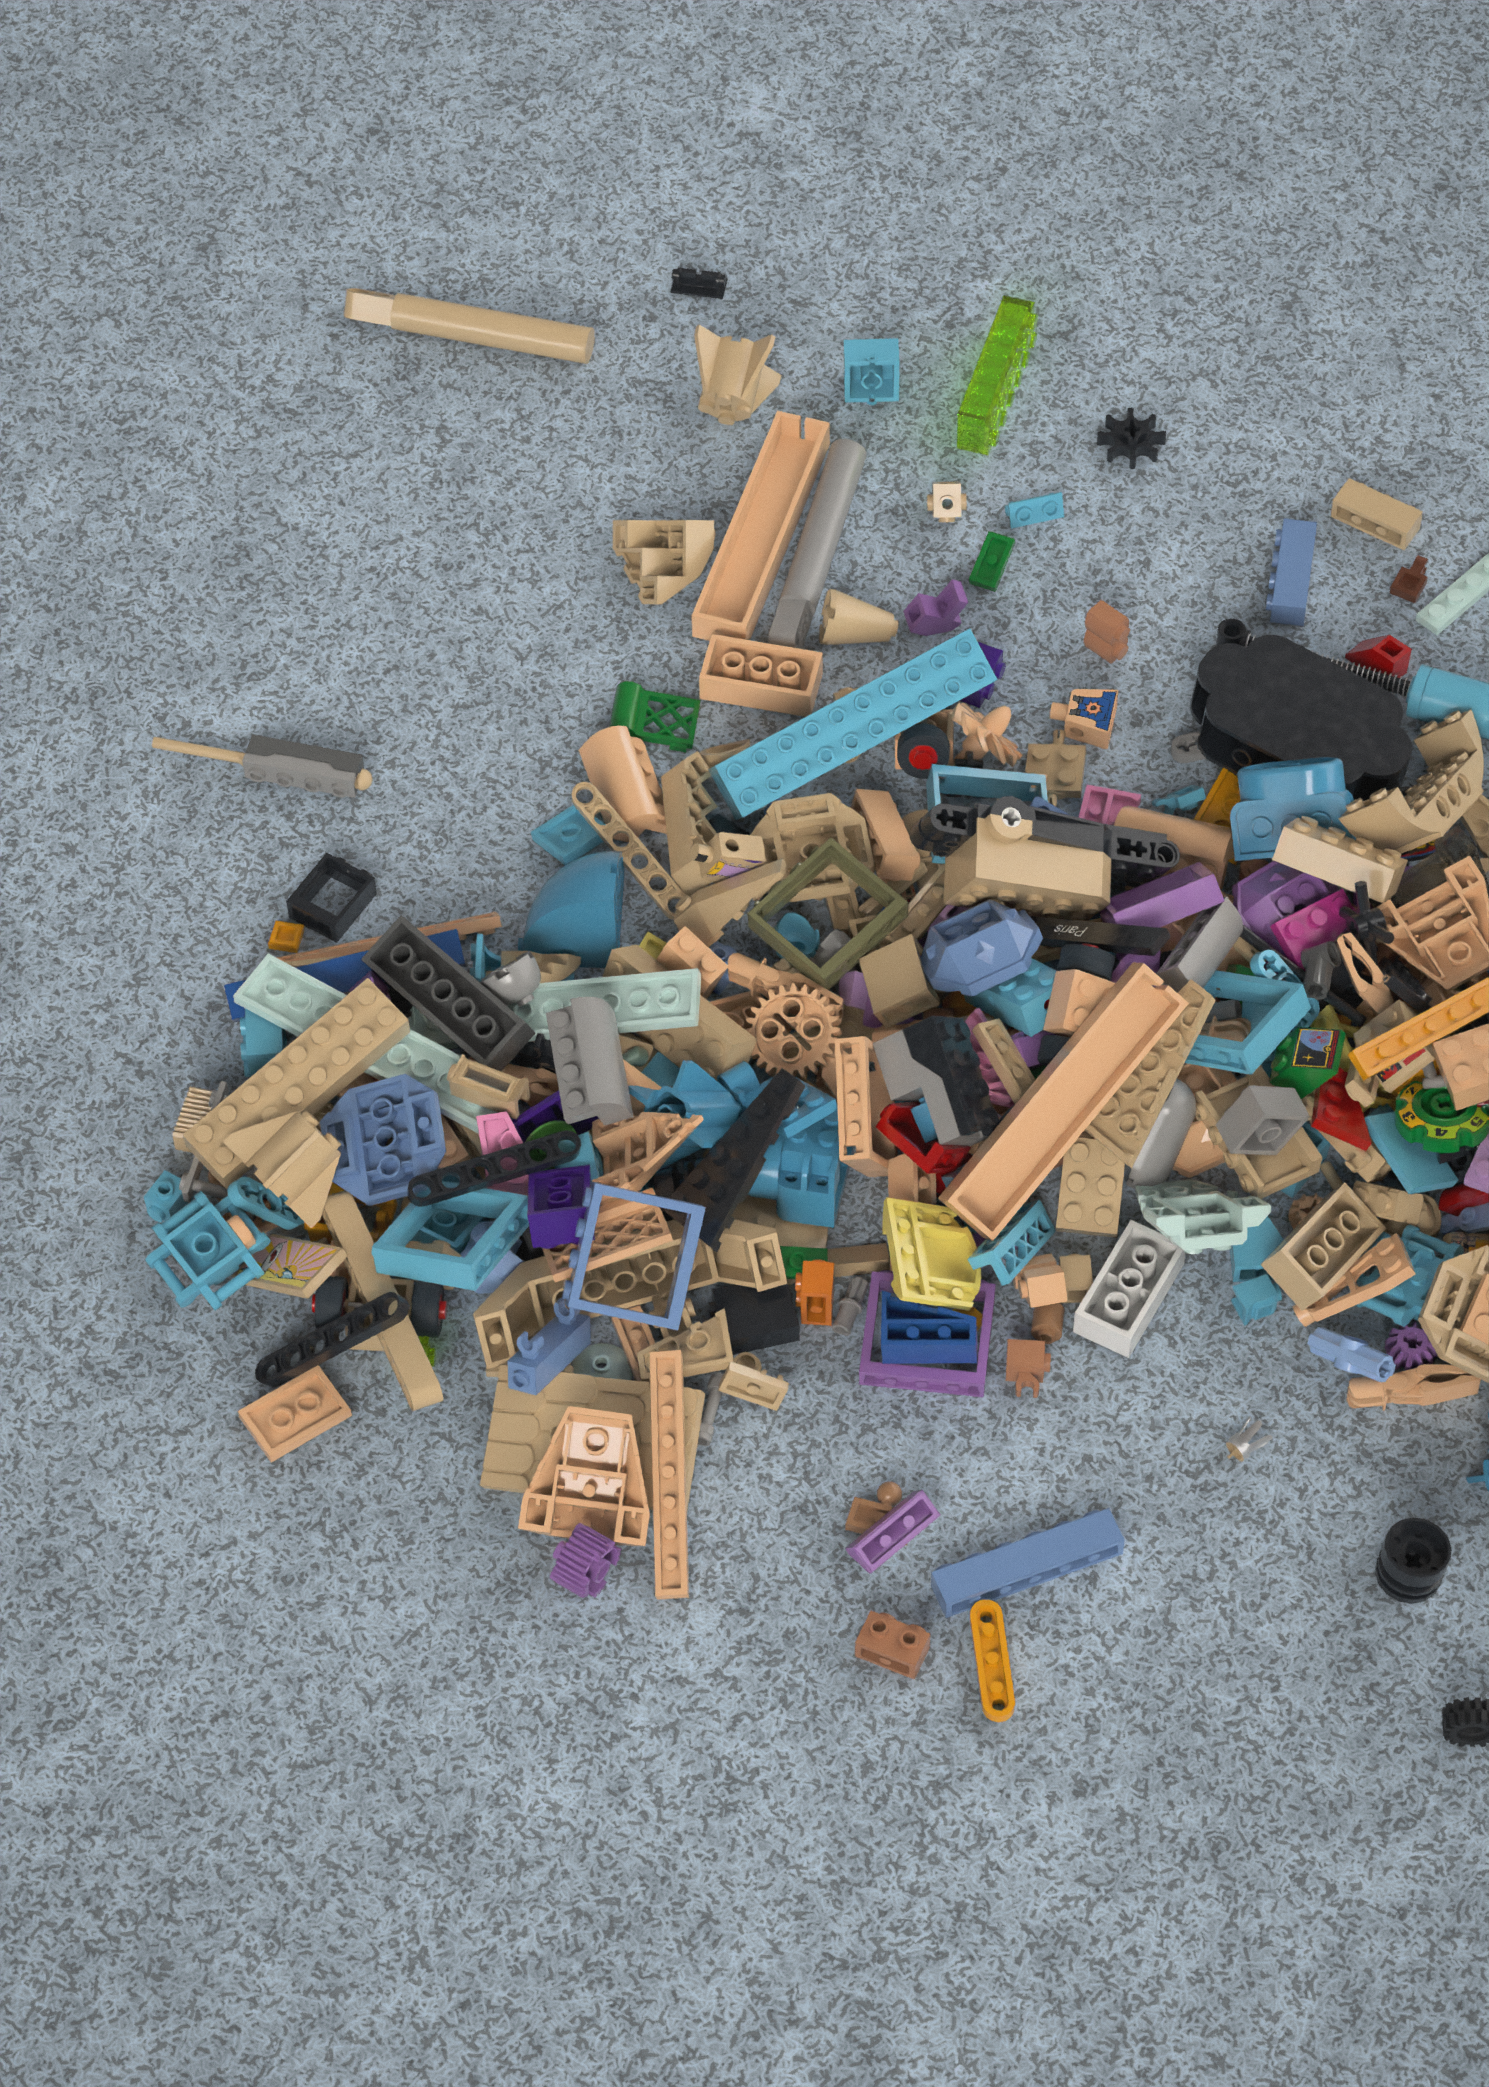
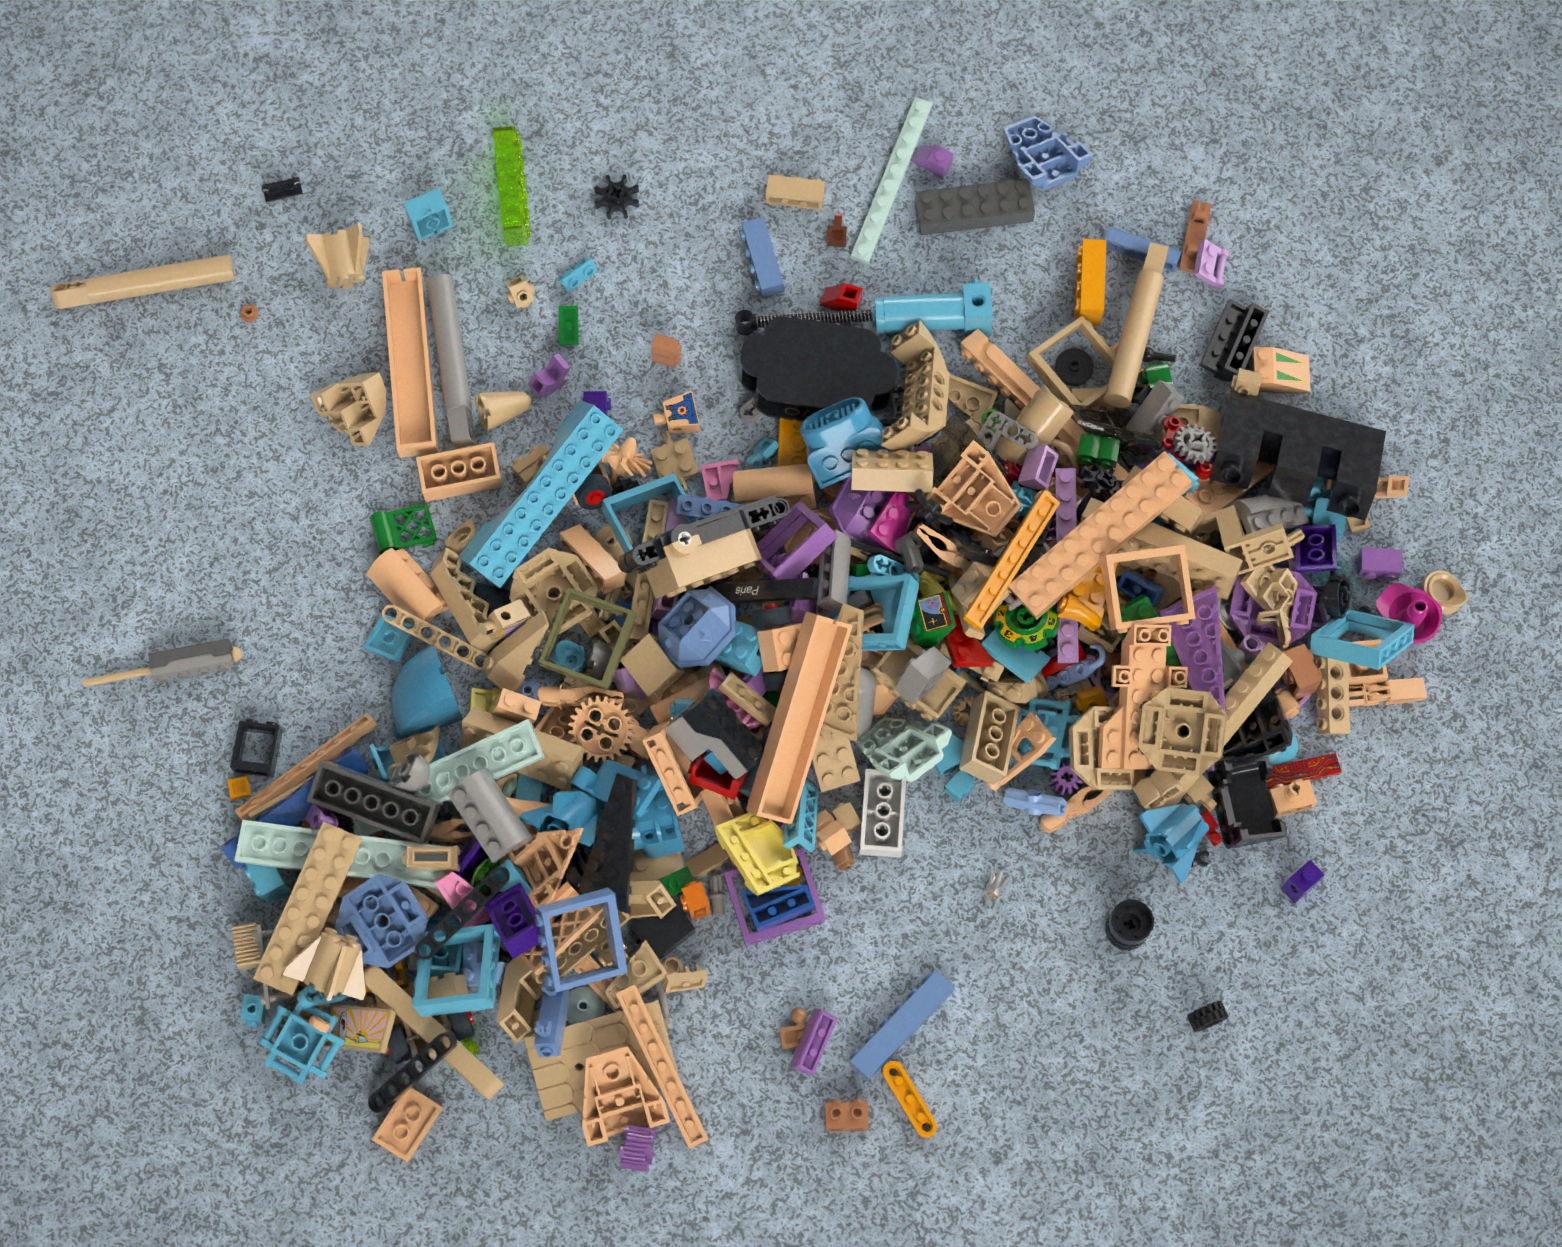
camera: 25 degrees left, 15 degrees up
nougat brick [1006,1339,1051,1398] -> none
none -> nougat plate [240,304,259,322]

